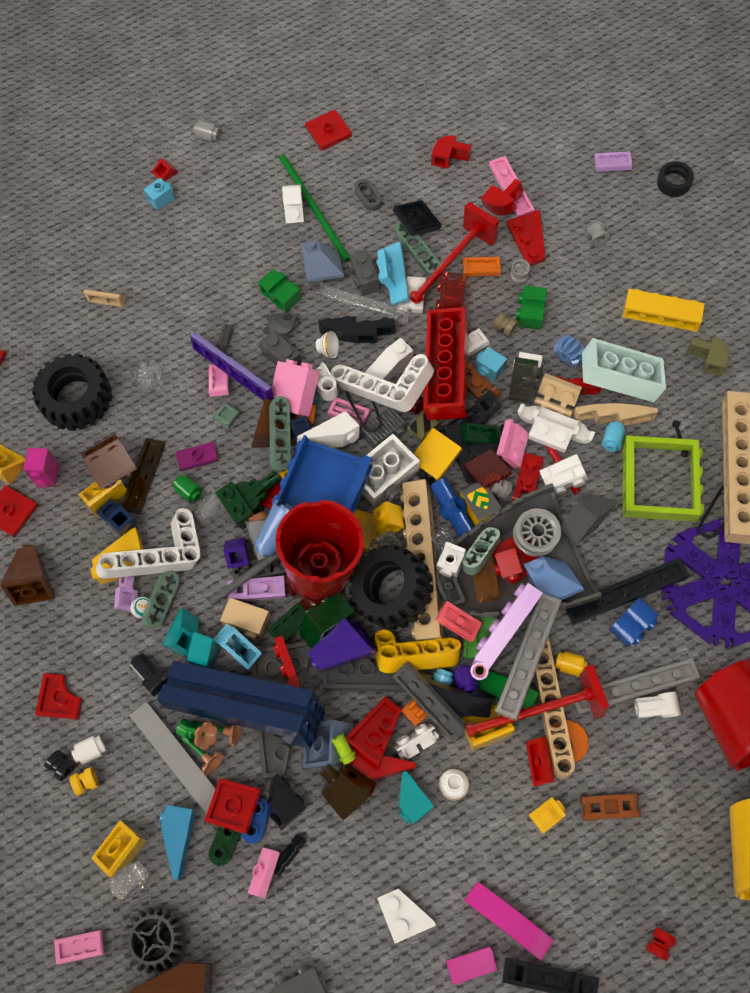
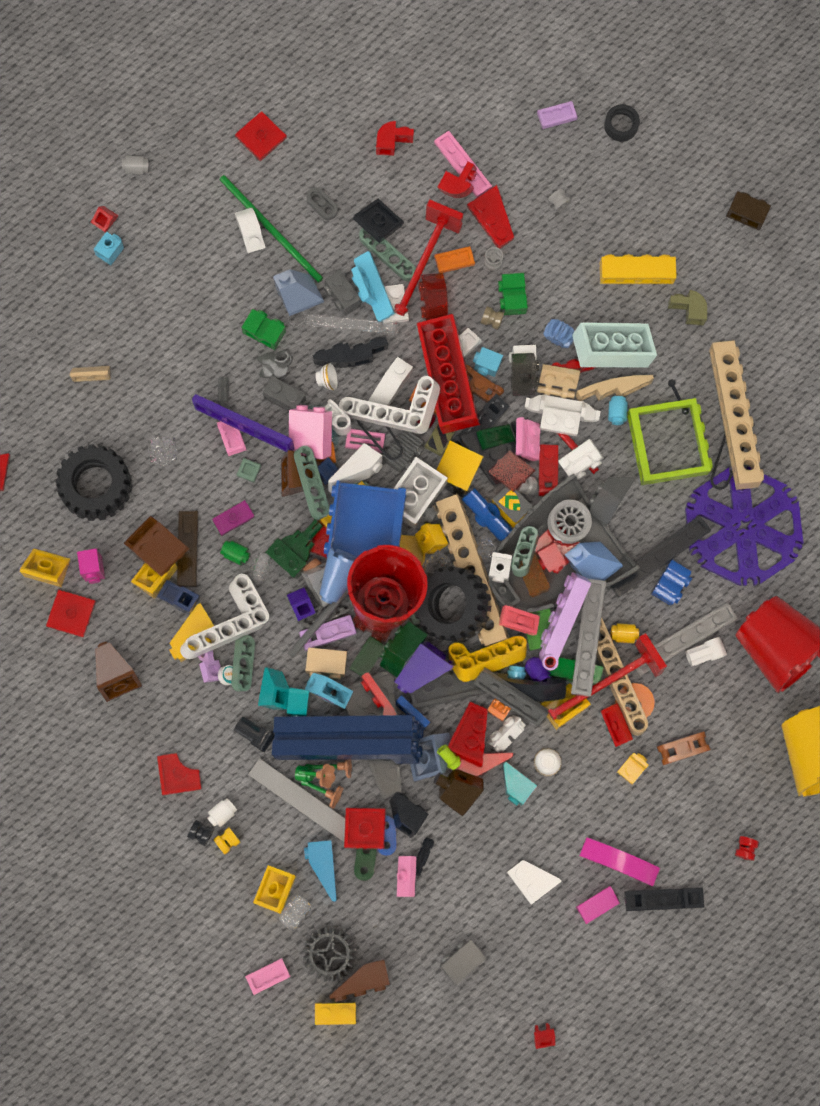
camera: 25 degrees left, 10 degrees up
none -> blue tile [396,695,430,730]

